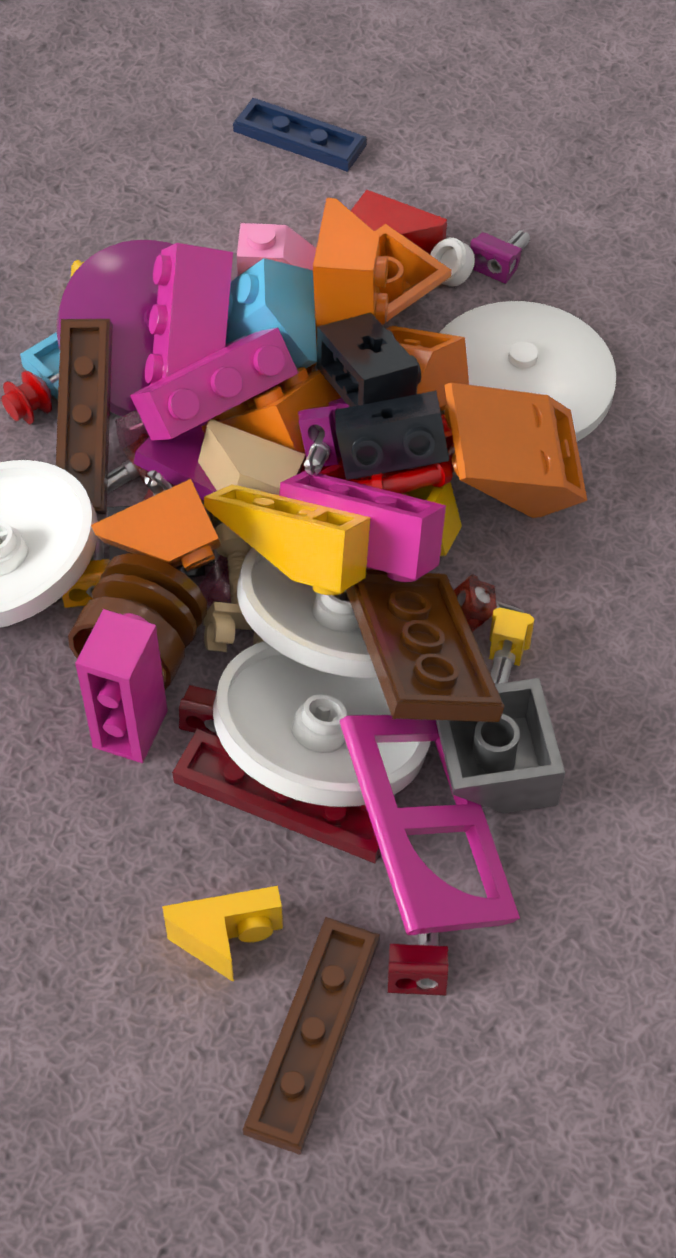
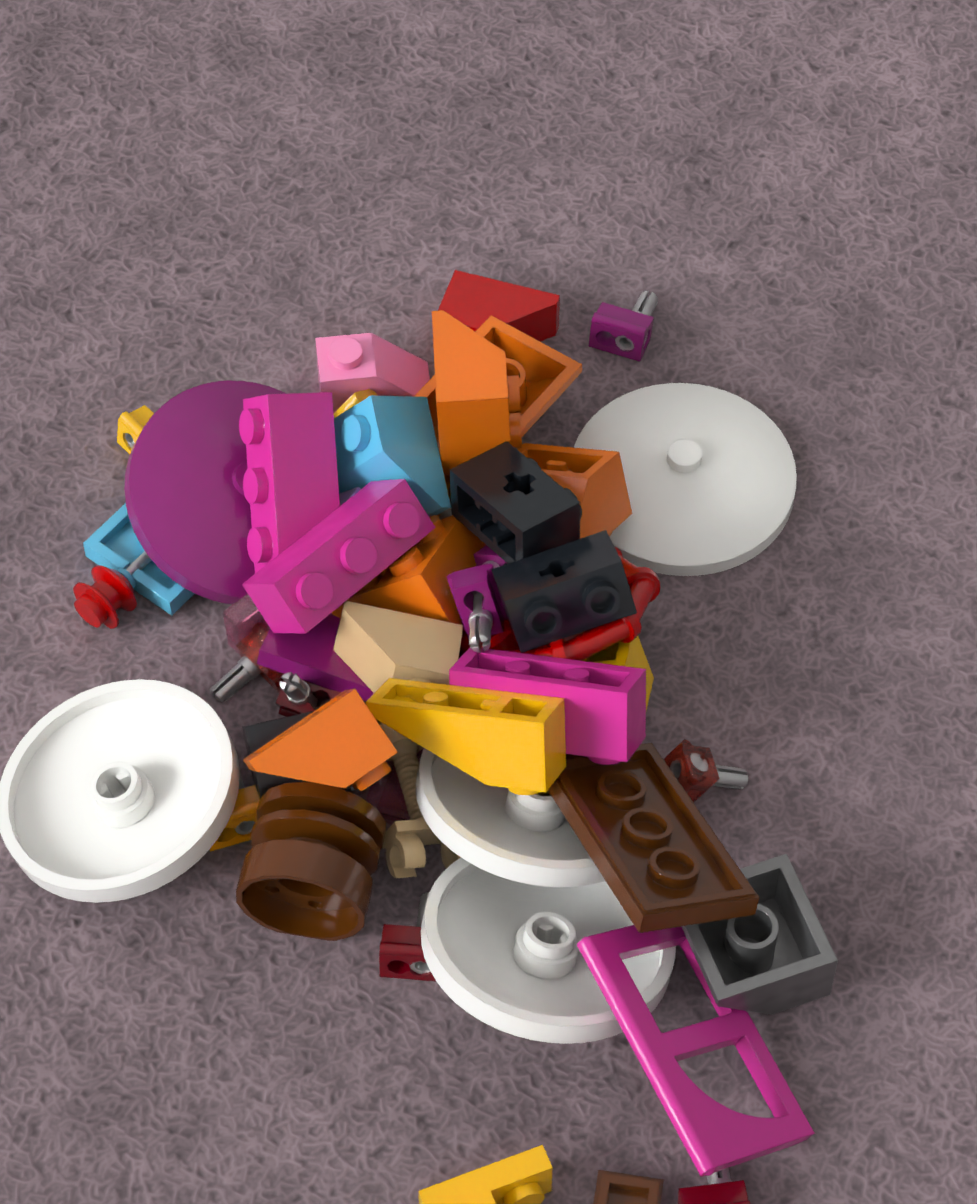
camera: 10 degrees left, 0 degrees up
reddish brown tile [56,319,113,514] -> none
dark pink brick [75,609,168,763] -> none
dark red plate [172,729,381,864] -> none
dark blue tile [233,98,367,172] -> none
white tile [430,238,475,287] -> none
orange slope [444,382,587,518] -> none
yellow piece [489,607,534,684] -> none

